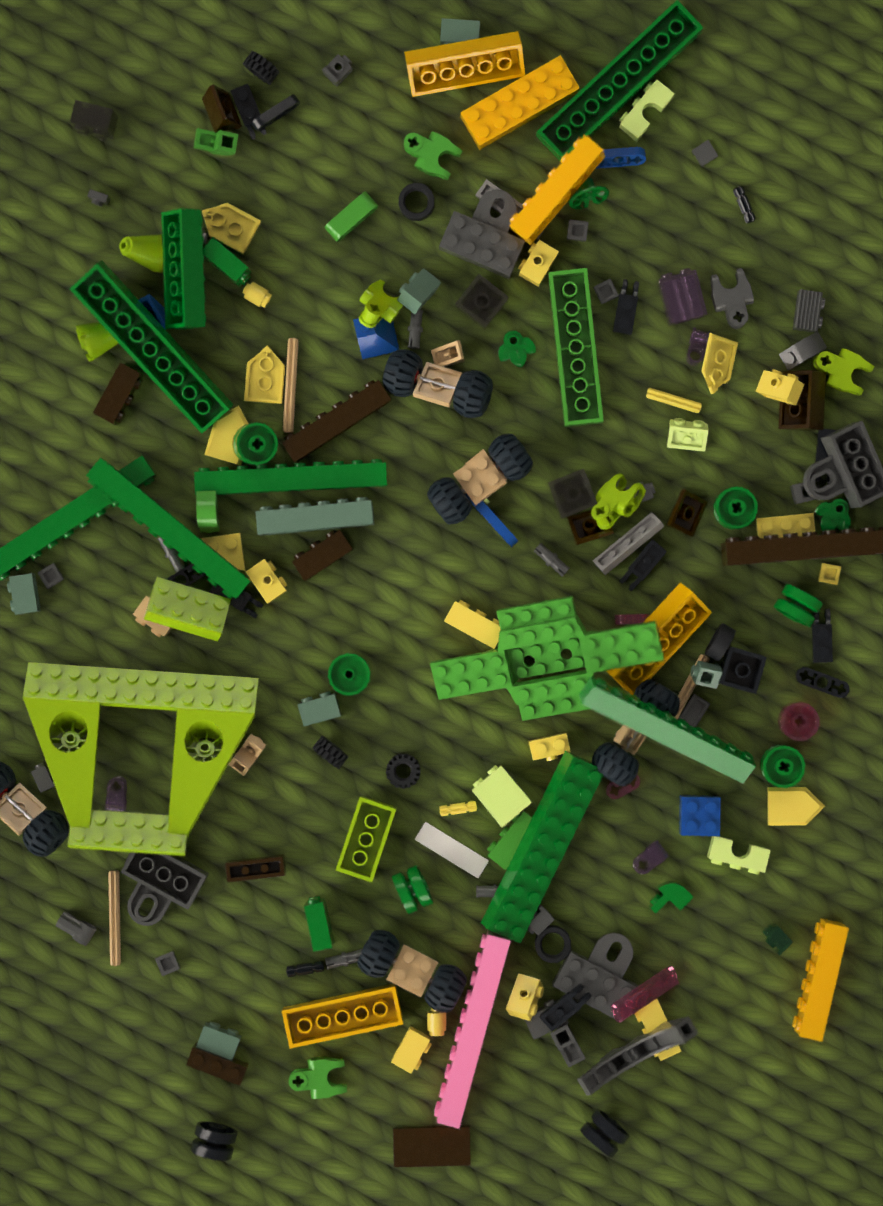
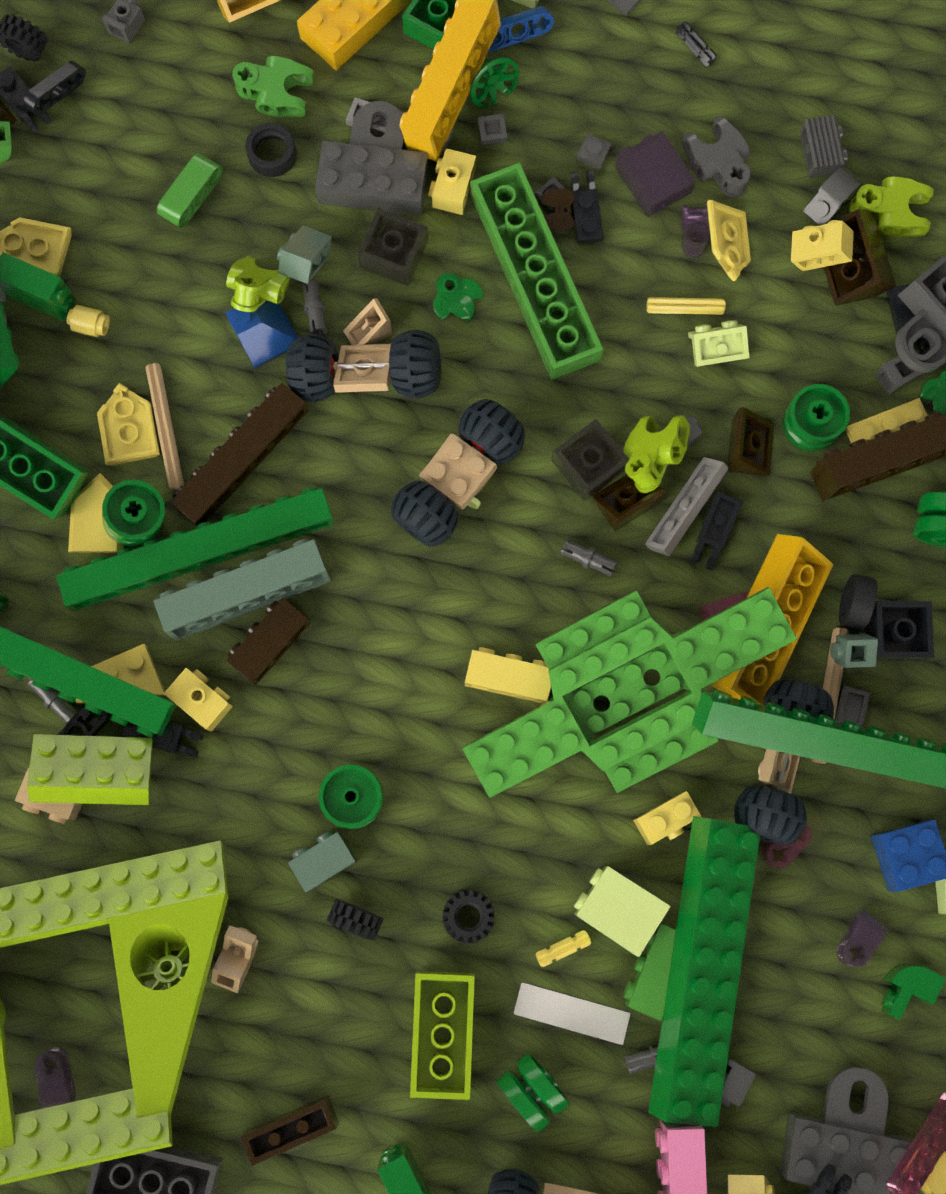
camera: 10 degrees left, 10 degrees down
bright green brick [196,491,220,533] -> none
blue beam [465,493,518,548] -> none
black tyre [535,925,571,963] -> none
none -> dark brown piece [540,189,575,232]
none -> dark grey plate [577,134,611,170]

